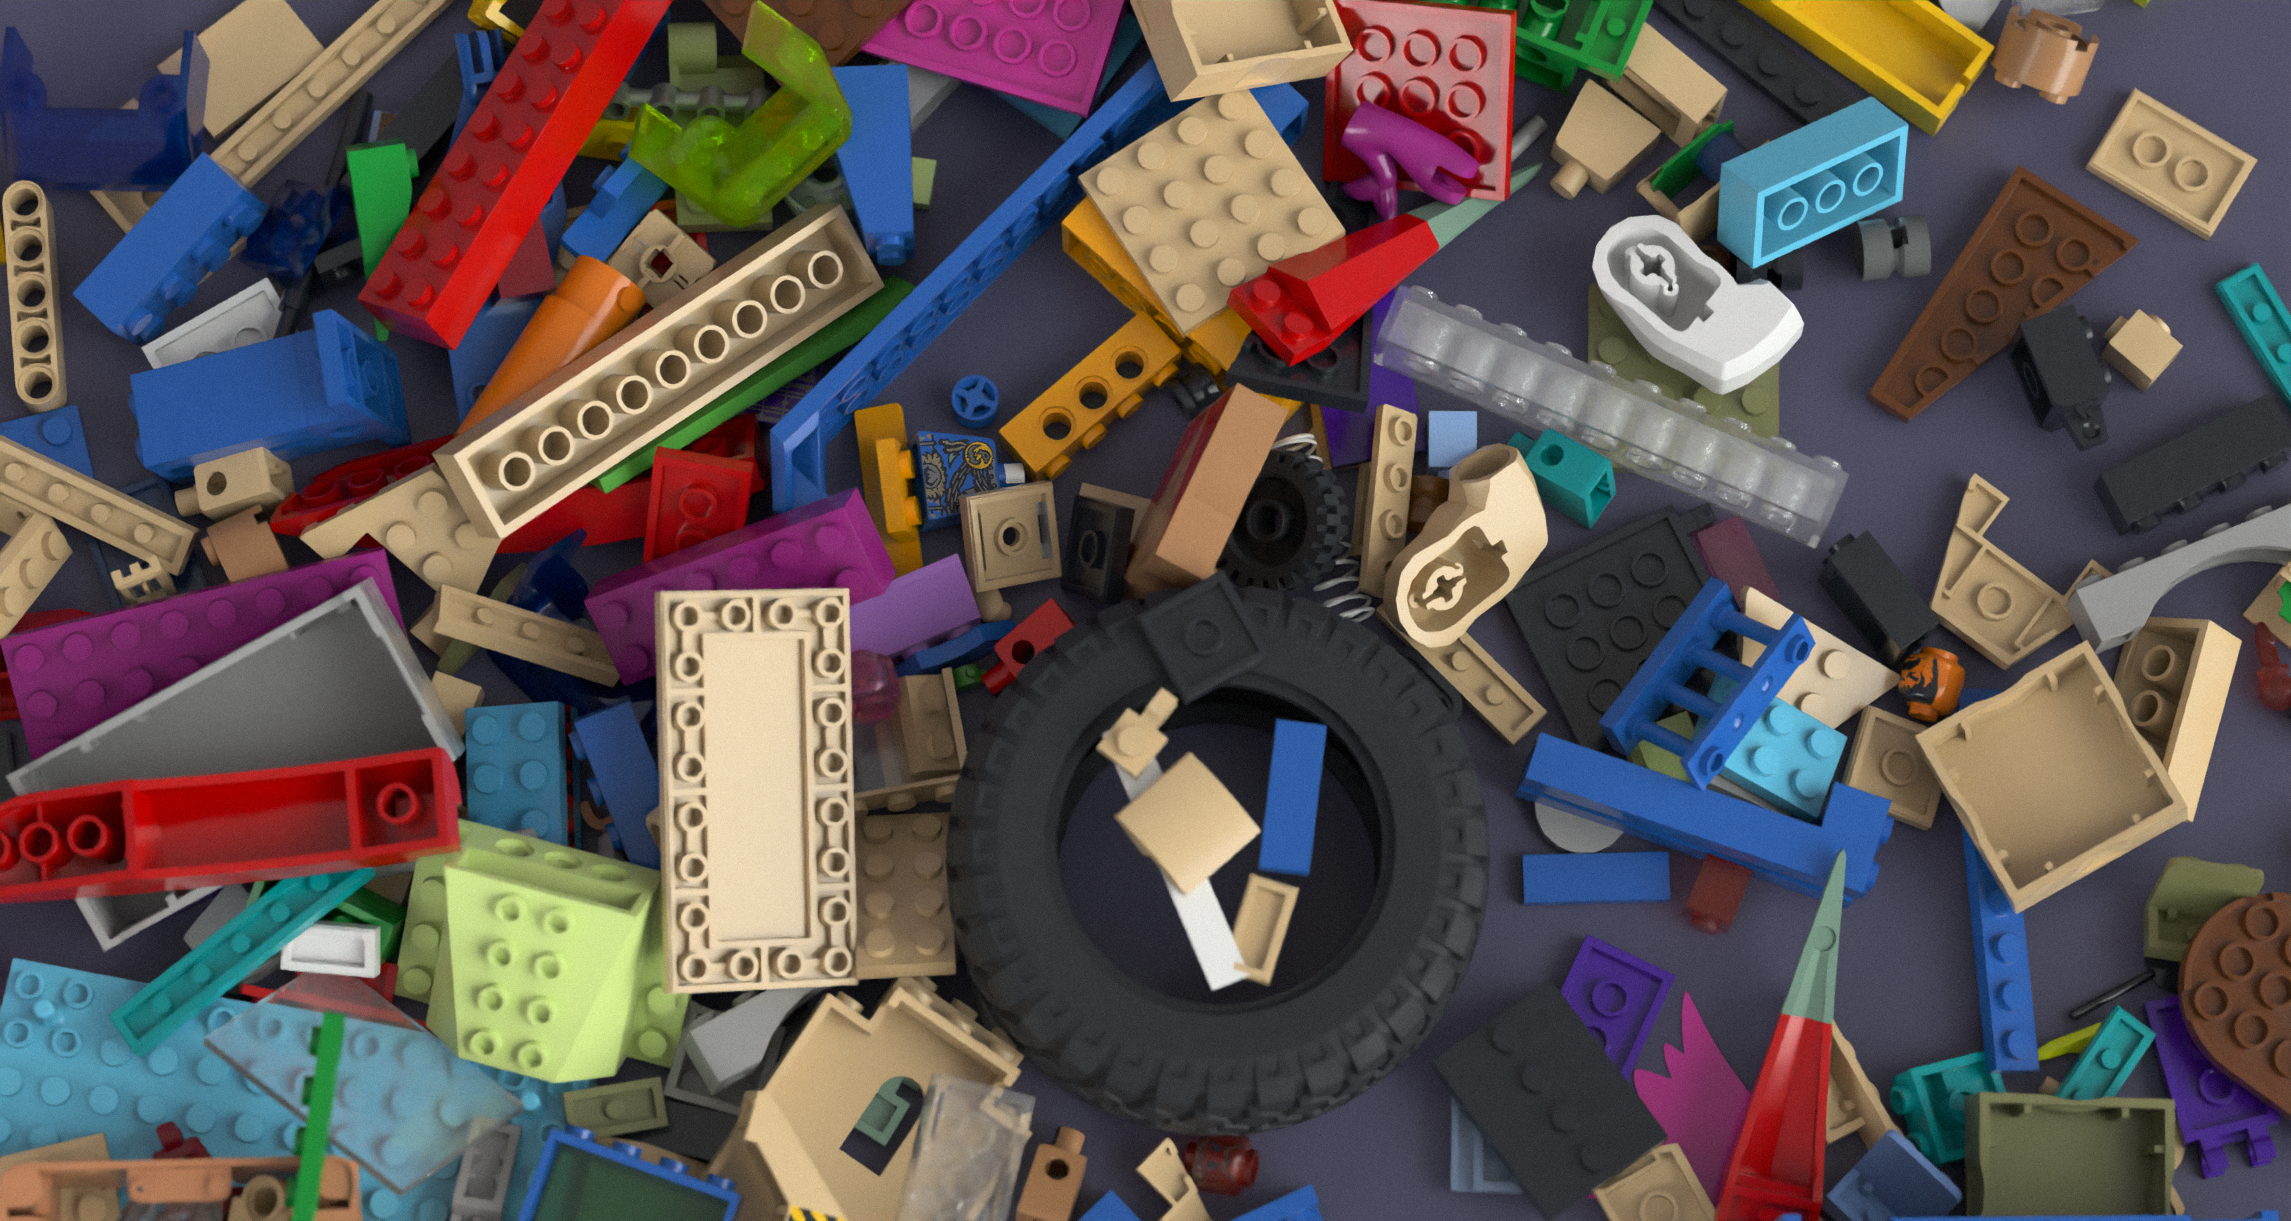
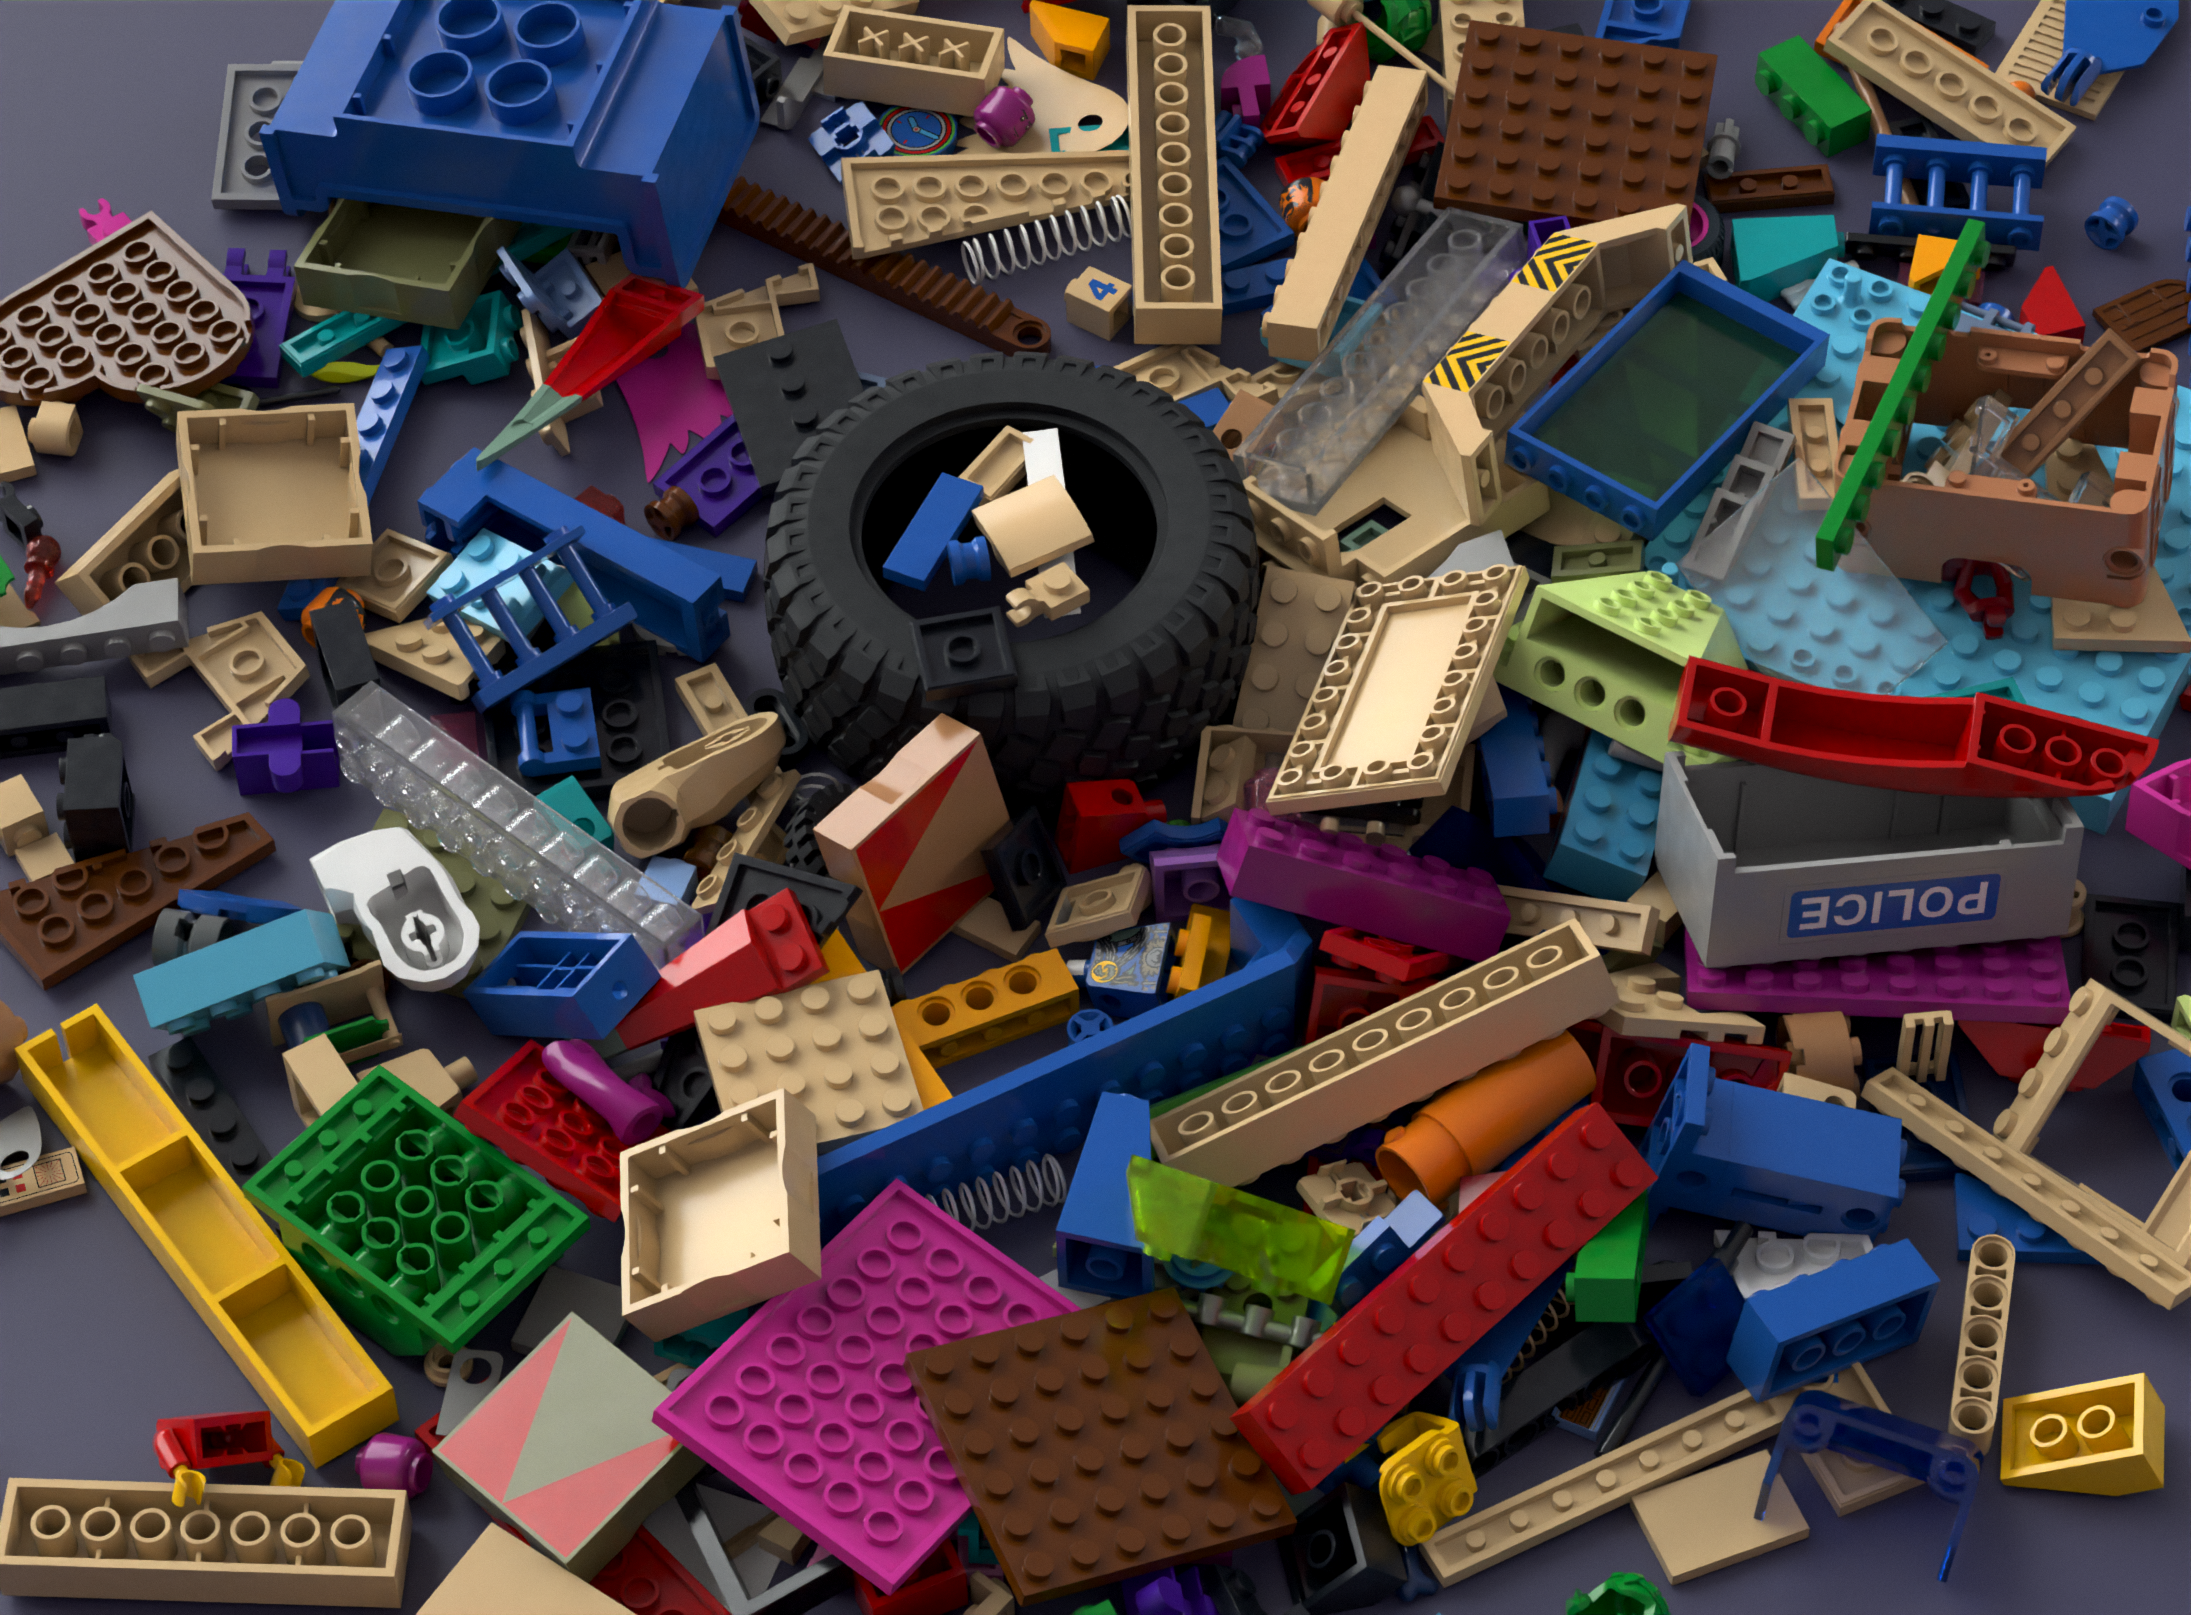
camera: 160 degrees left, 25 degrees down
none -> tan tile [14,832,74,882]
none -> blue tile [177,889,303,924]
none -> dark purple piece [232,698,340,796]
none -> blue brick [462,931,662,1040]
none -> blue plate [509,687,602,777]
none -> reddish brown wheel [644,486,700,541]
none -> white piece [925,1154,1067,1232]
none -> blue wheel [947,536,991,586]

